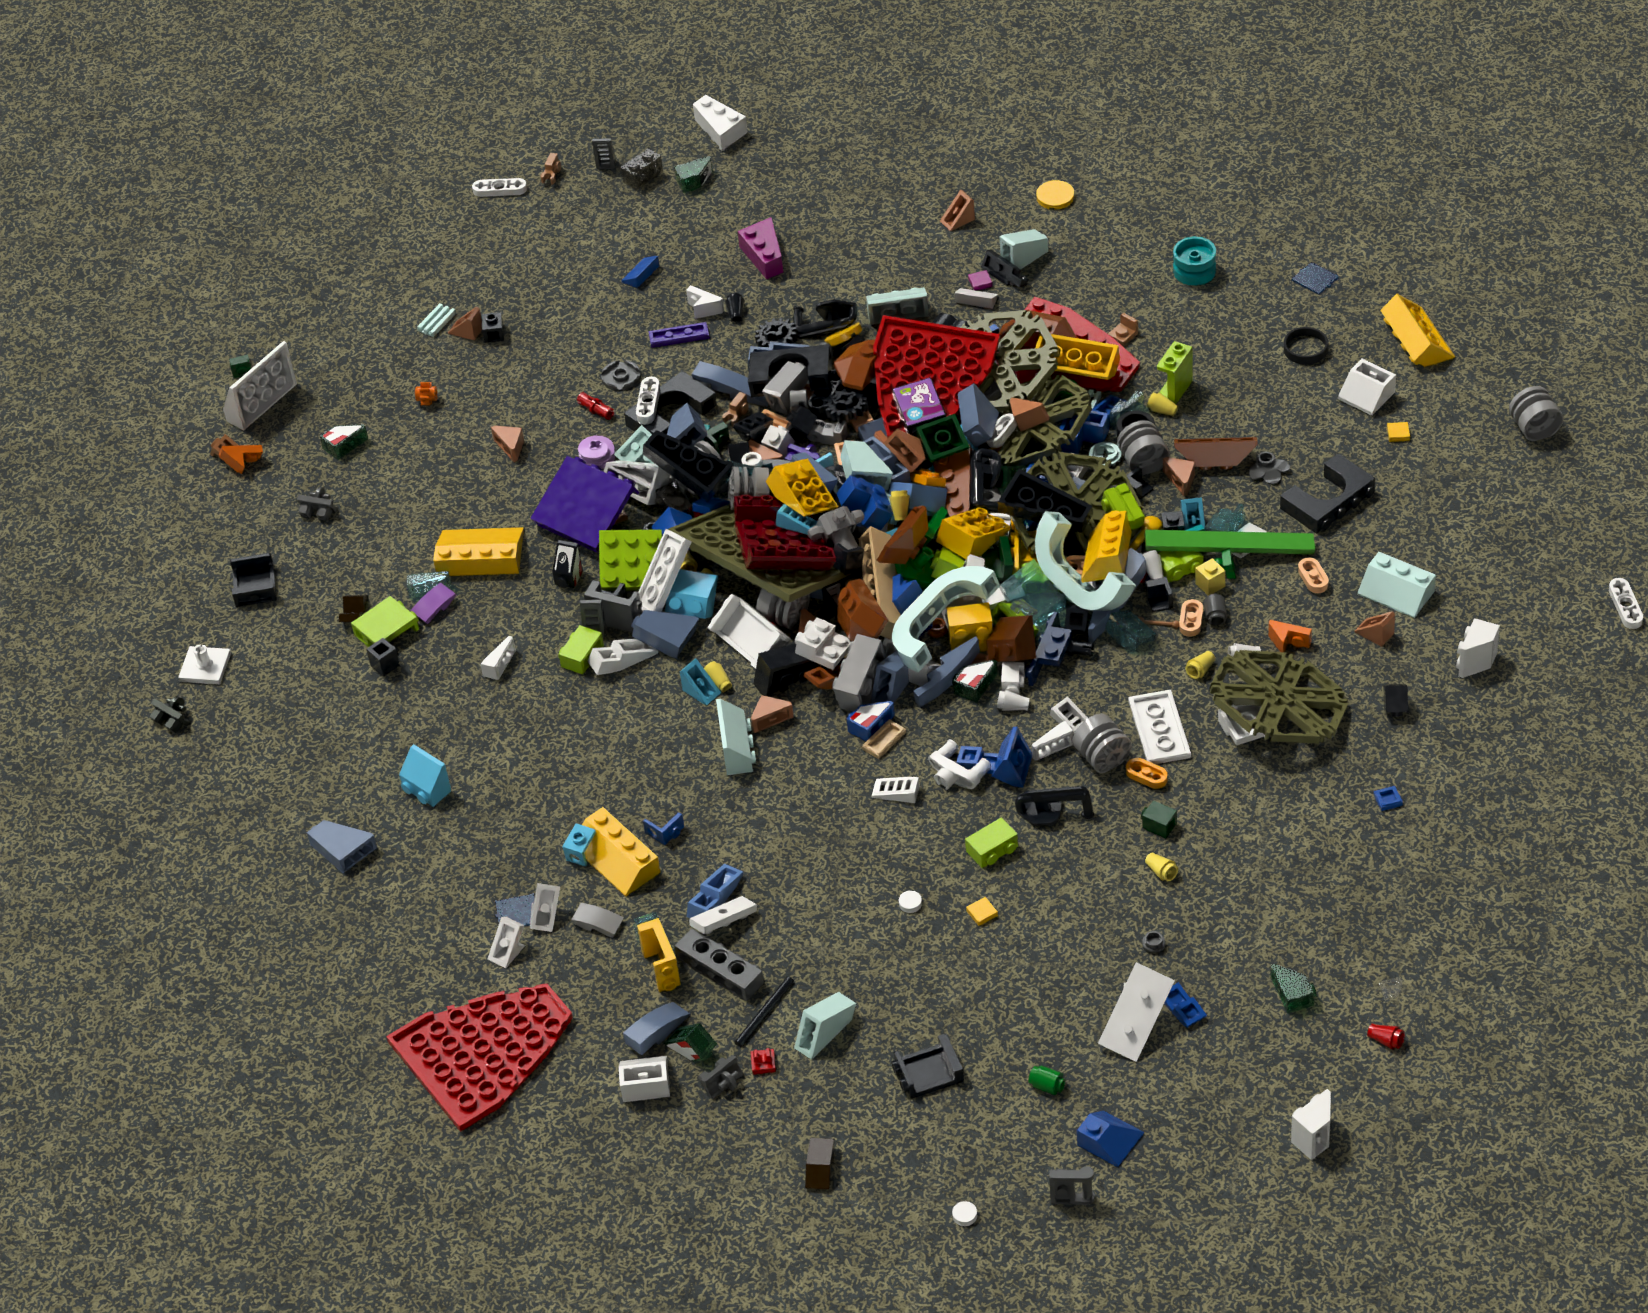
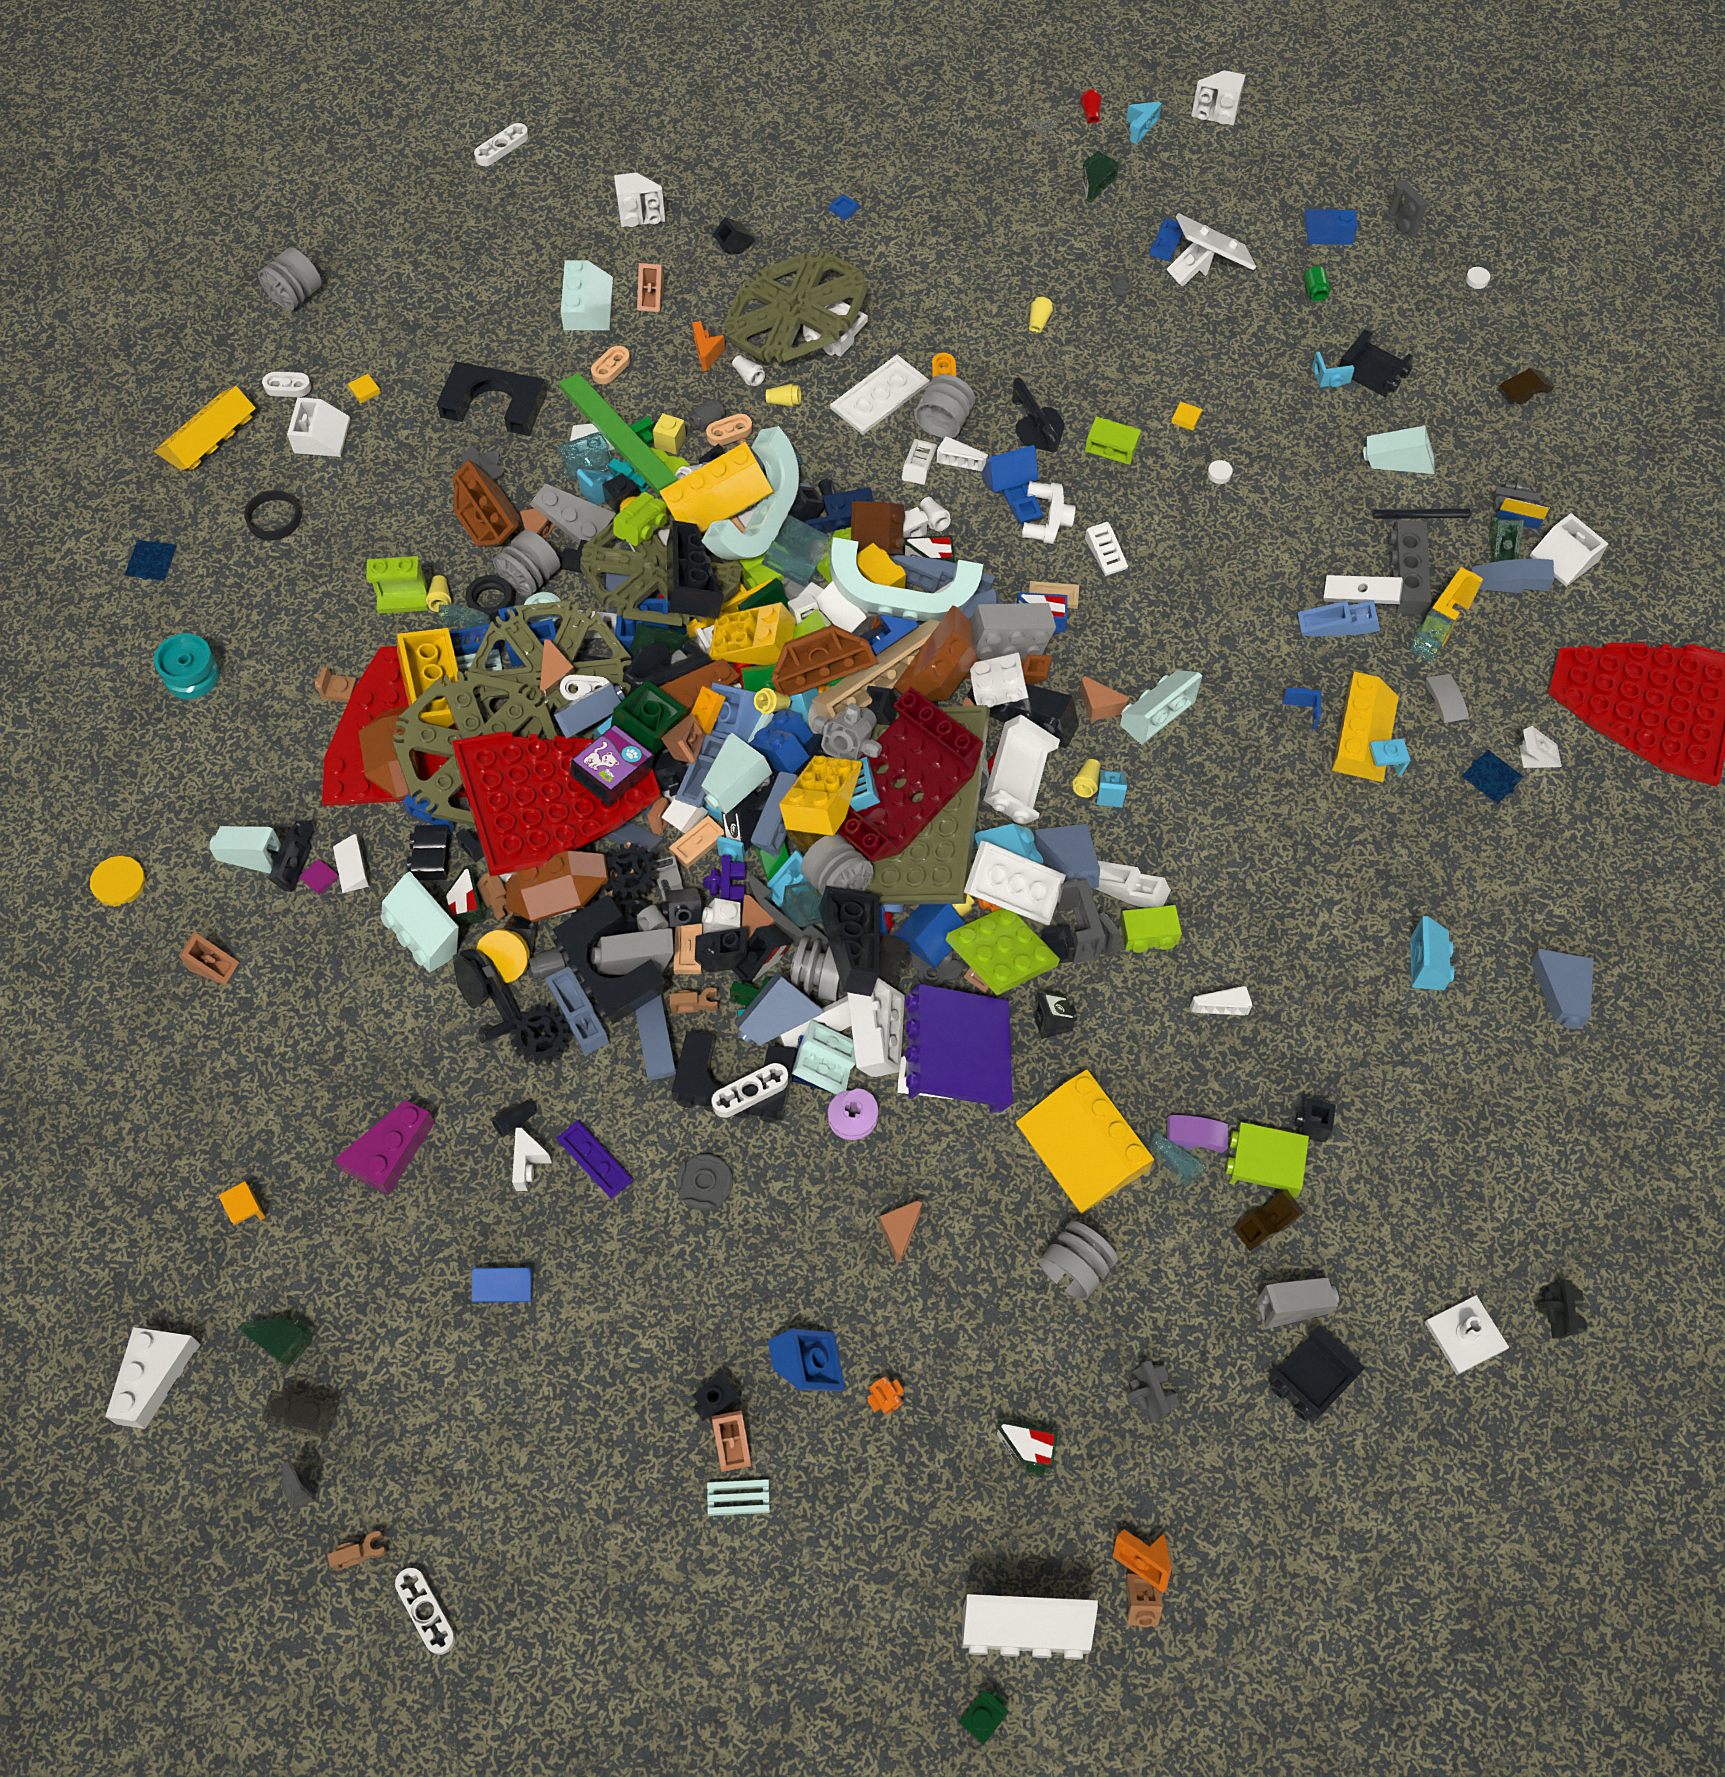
camera: 130 degrees left, 15 degrees up
white slope [530,883,560,932] -> none
red pin [577,392,614,420] -> none
white tile [741,452,762,472] -> none
red tile [750,1048,776,1075] -> none
dark green brick [1141,800,1177,838] -> none
none -> light orange panel [218,1181,266,1225]
none -> white plate [262,372,311,397]
none -> light grey wing [529,483,616,544]
none -> blue slope [768,1329,845,1392]
none -> light grey wheel [1039,1221,1118,1300]
none -> medium azure slope [1126,102,1162,144]
none -> light grey slope [1256,1278,1339,1329]
none -> medium azure bracket [1312,352,1354,387]
none -> yellow sticker [1495,498,1550,530]

